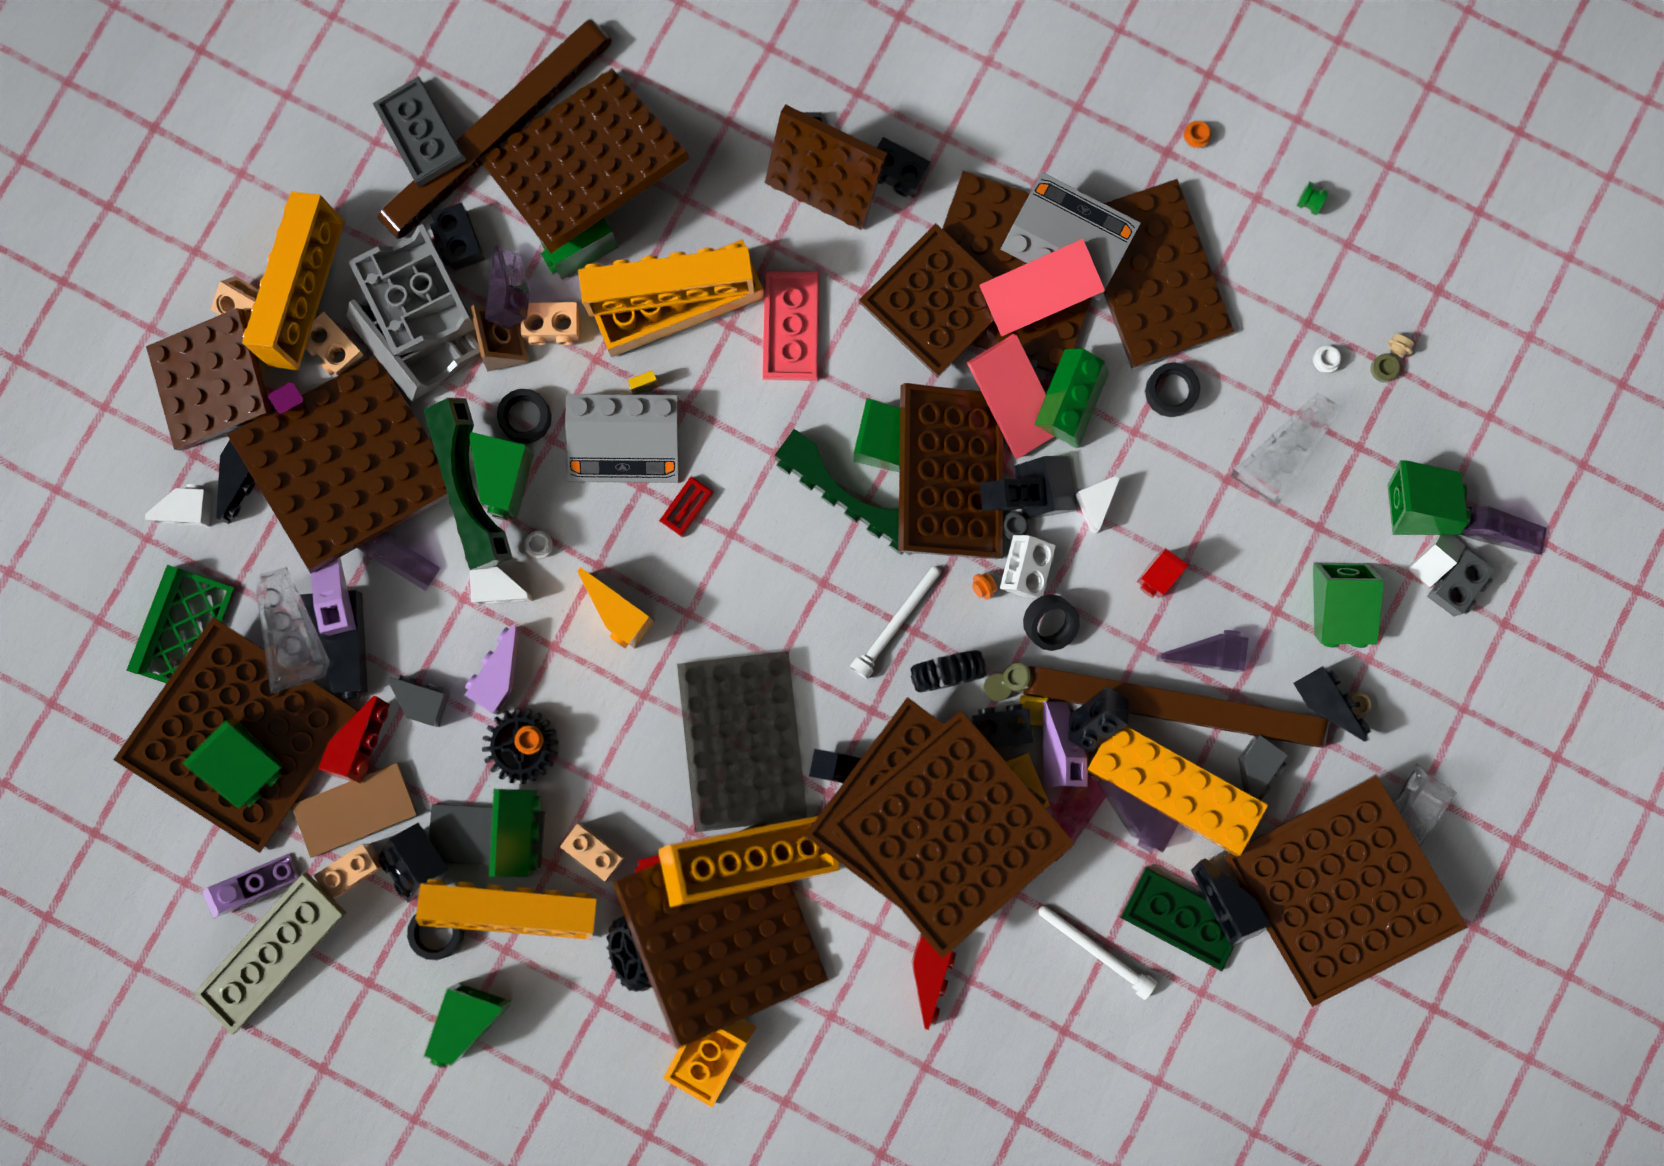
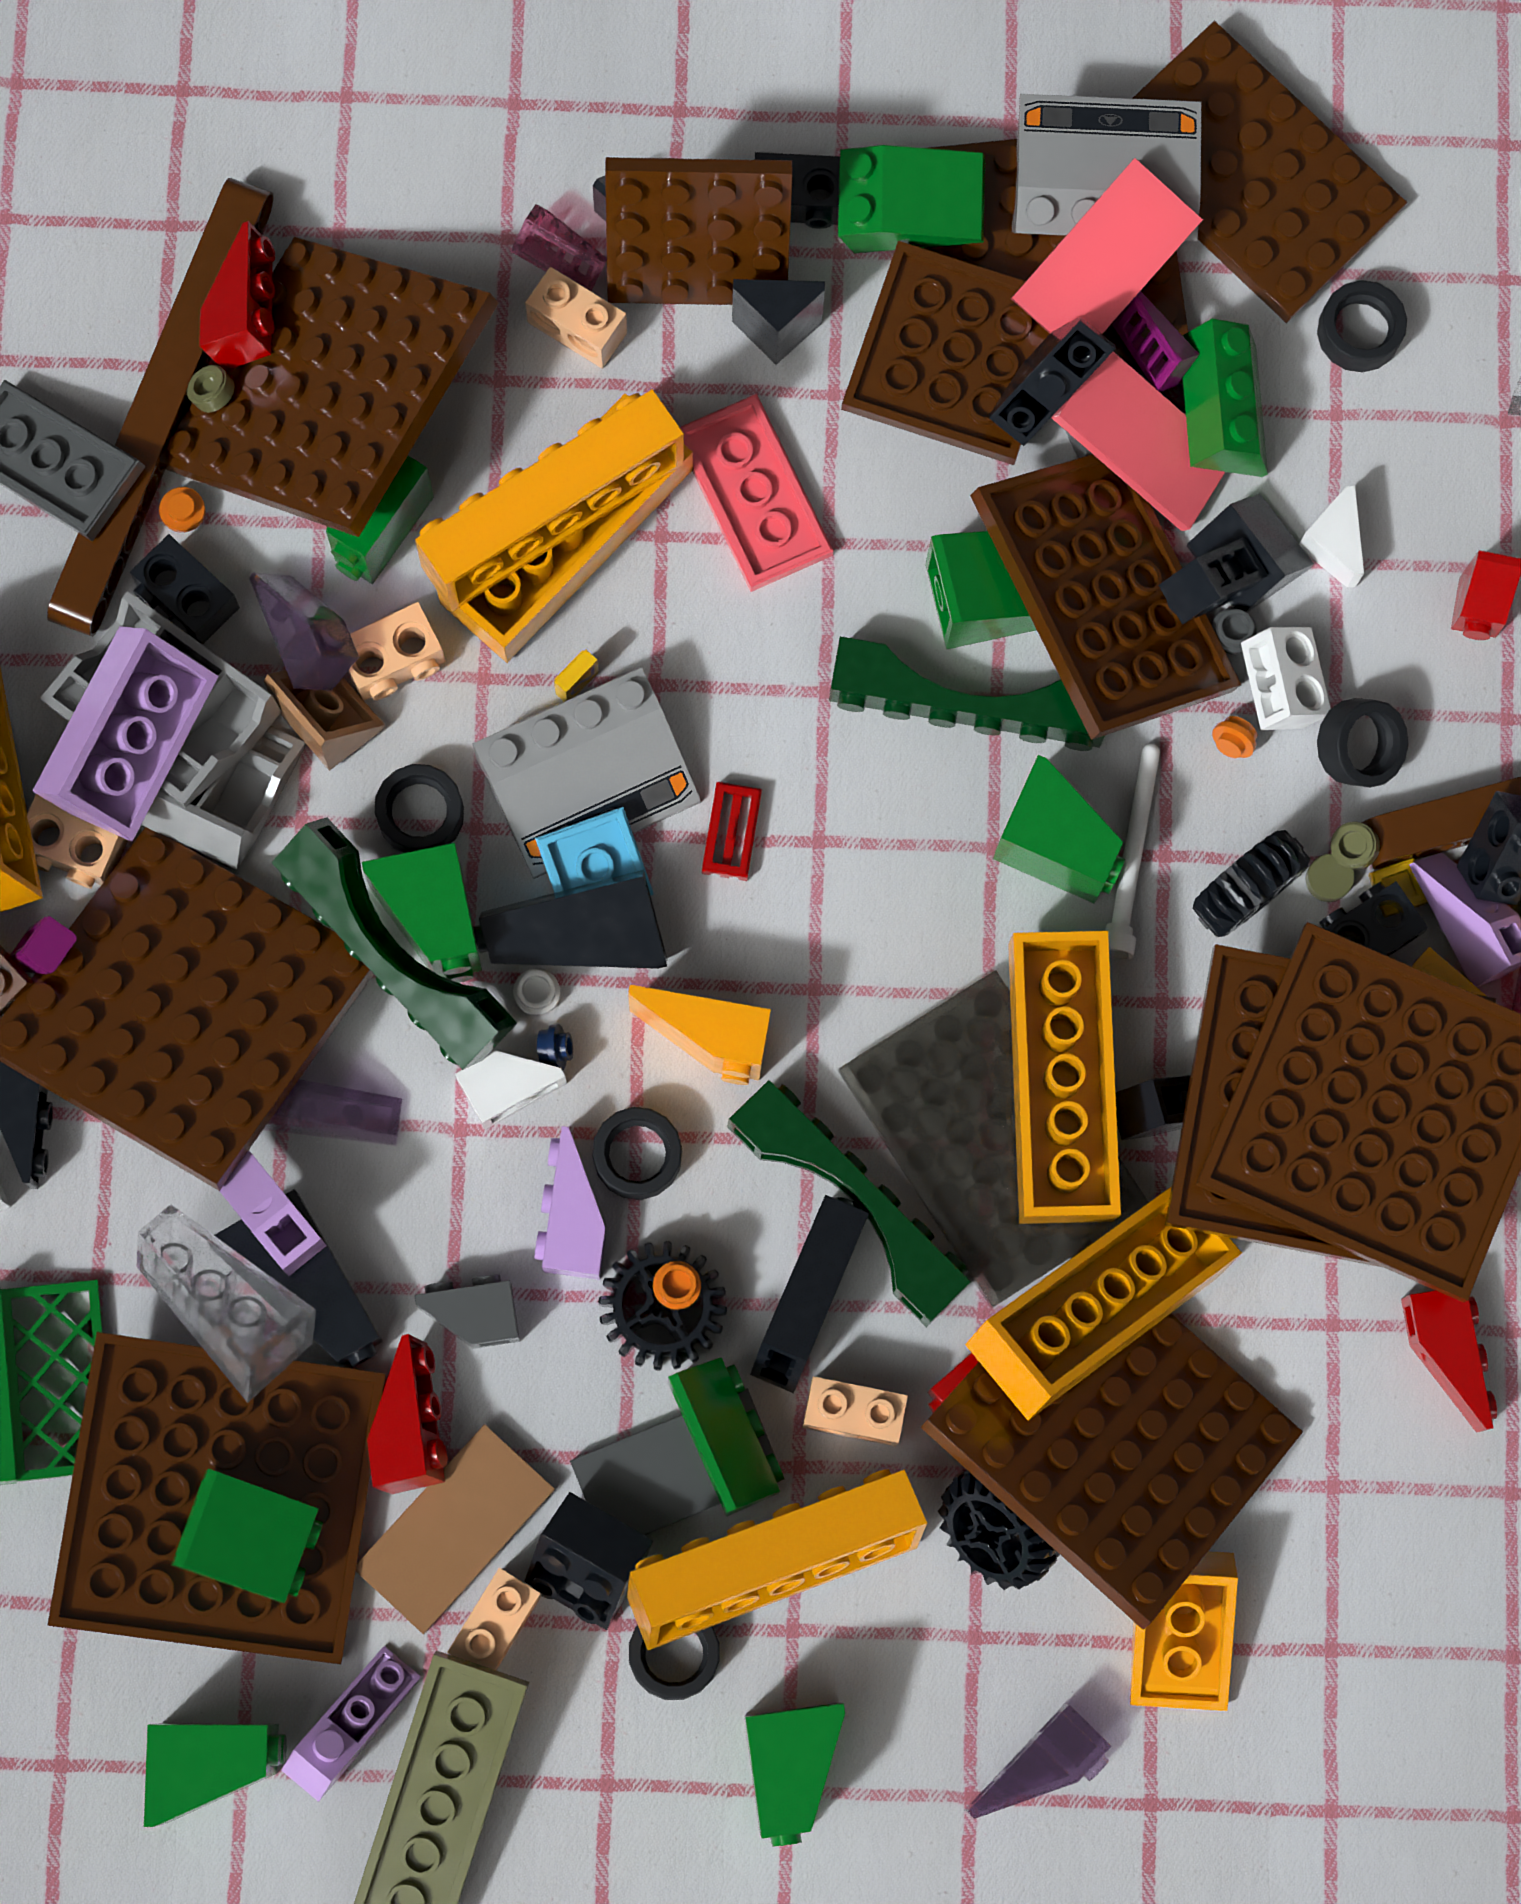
camera: 30 degrees left, 5 degrees down
none -> lavender slope [32,626,219,841]
none -> green slope [144,1723,287,1827]
none -> orange plate [159,487,206,533]
none -> olive tile [187,365,235,413]
none -> red slope [199,221,275,371]
none -> black slope [473,870,668,969]
none -> clear pink slope [510,204,607,292]
none -> light nougat brick [525,267,627,369]
none -> medium azure plate [535,807,654,896]
none -> dark blue plate [537,1024,573,1071]
none -> black tyre [592,1107,682,1200]
none -> dark green arch [727,1080,971,1328]
none -> black slope [732,279,825,365]
none -> black slope [750,1195,869,1394]
none -> green slope [838,145,985,254]
none -> clear purple slope [964,1704,1112,1819]
none -> black slope [989,317,1116,446]
none -> green slope [993,755,1126,904]
none -> light orange brick [1008,931,1121,1224]
none -> magenta slope [1112,291,1199,392]

